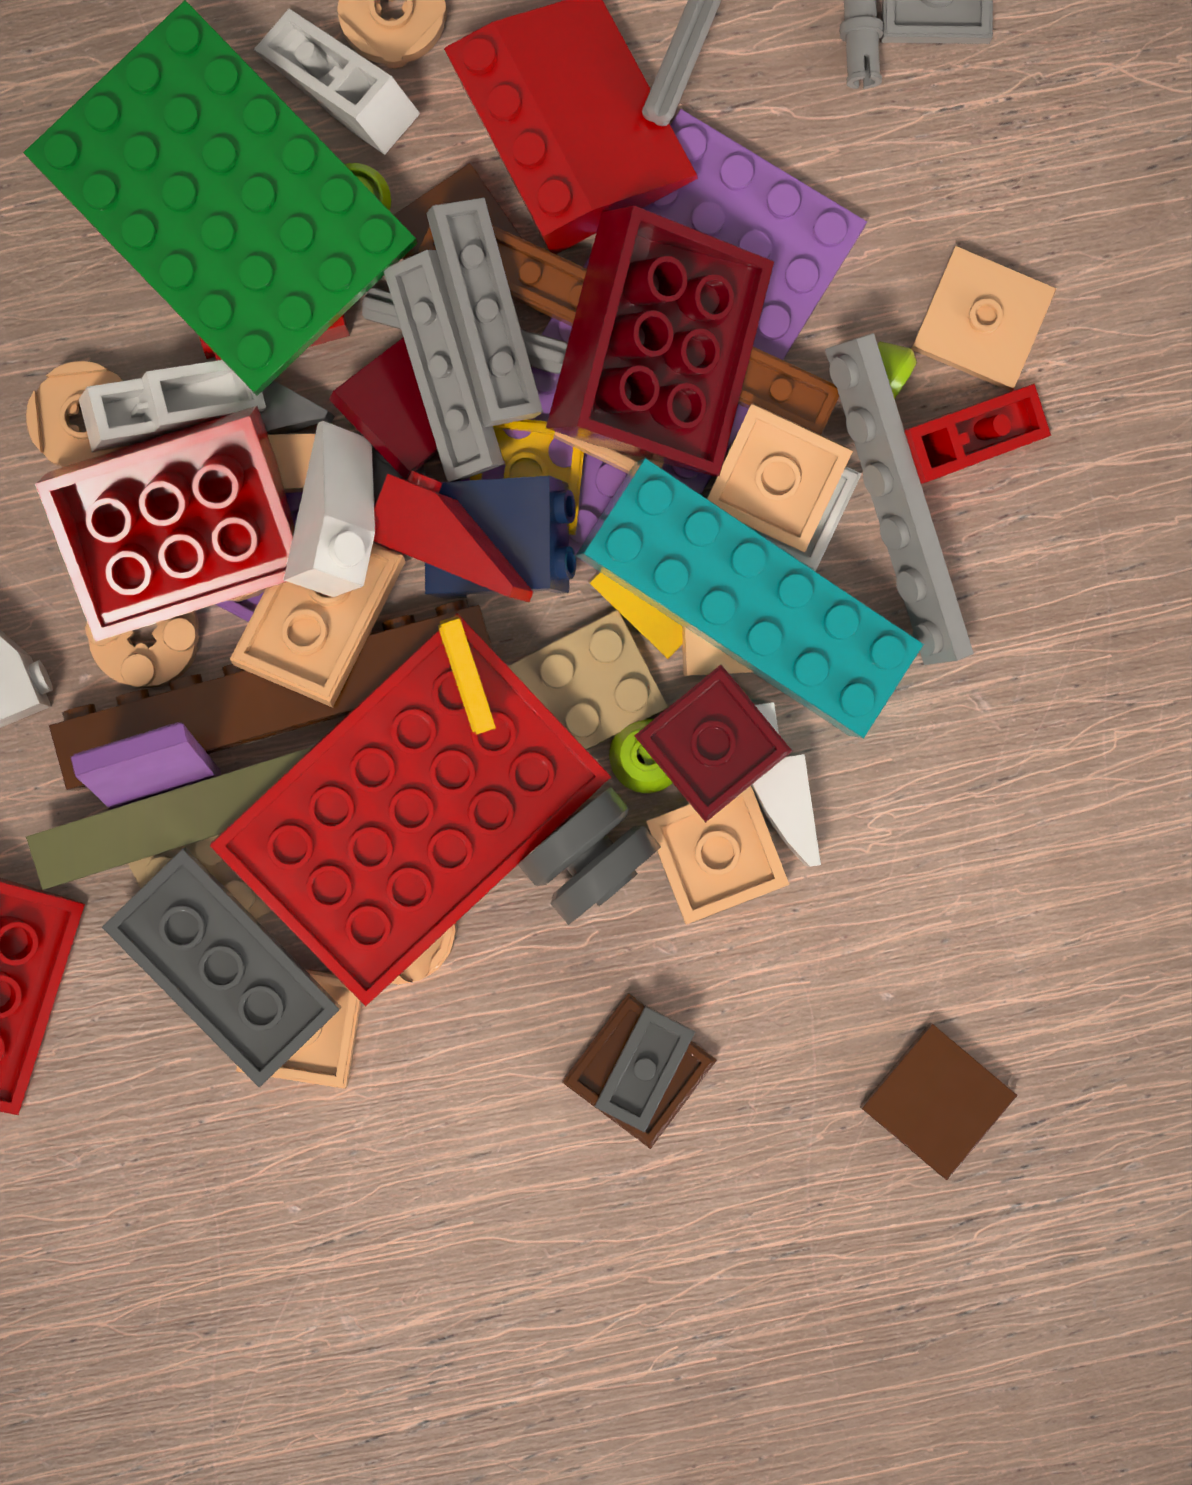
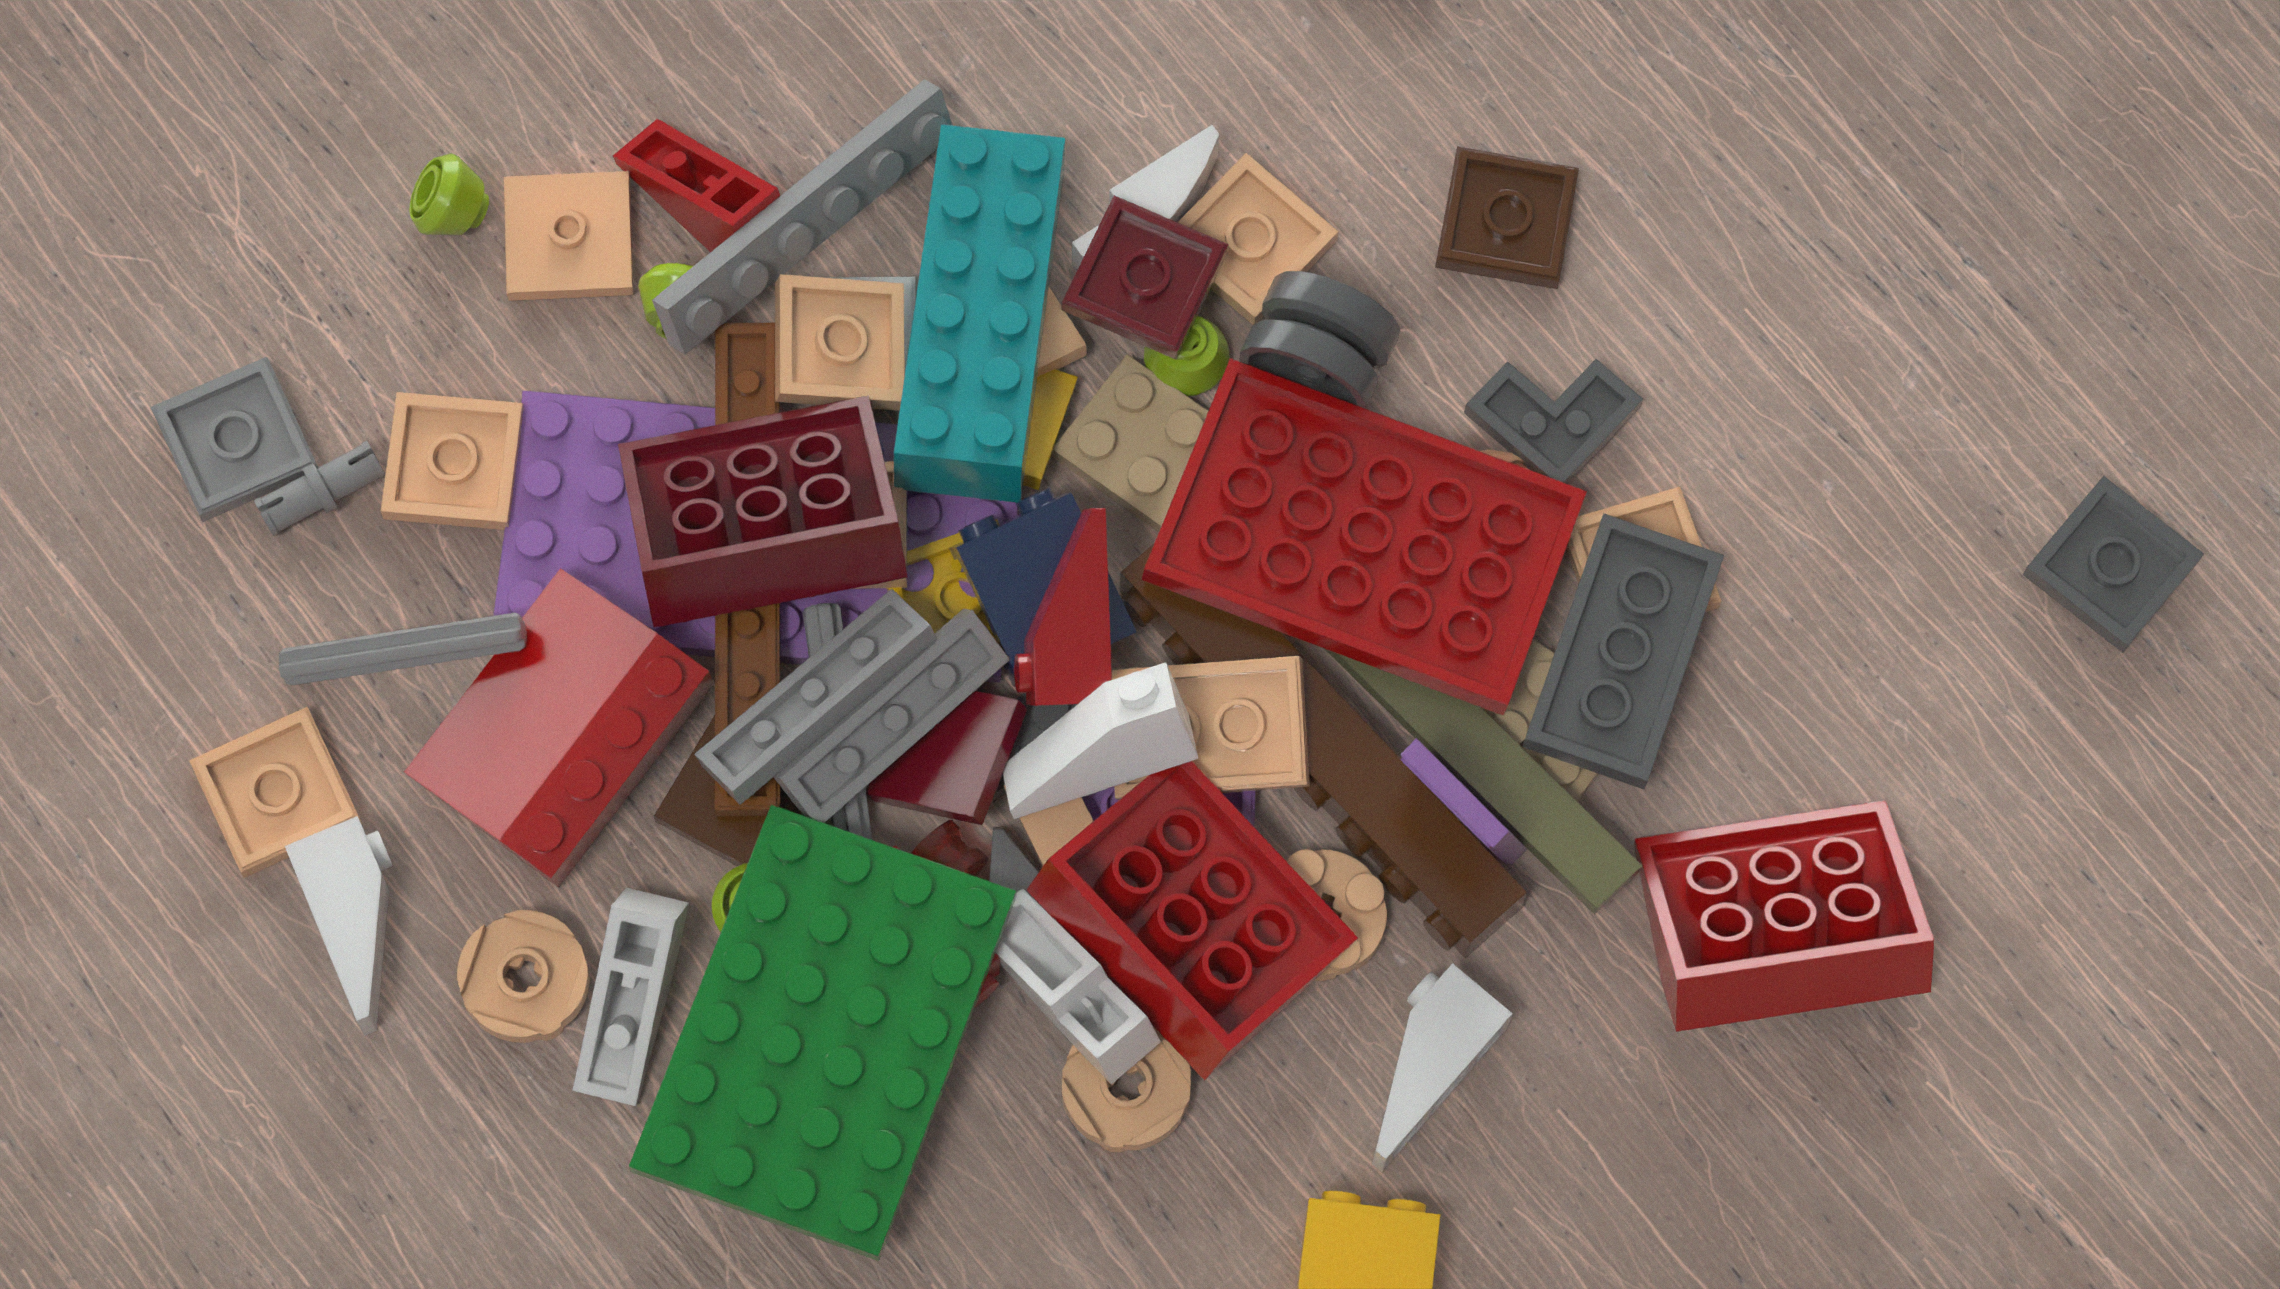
camera: 120 degrees left, 15 degrees down
yellow tile [438,616,496,734] -> none
dark grey plate [595,1005,695,1133] -> none
none -> light nougat plate [381,392,524,530]
none -> lime cone [409,153,489,235]
none -> clear red wheel [910,819,988,876]
none -> dark grey plate [1464,359,1643,484]
none -> dark grey plate [2023,476,2204,653]

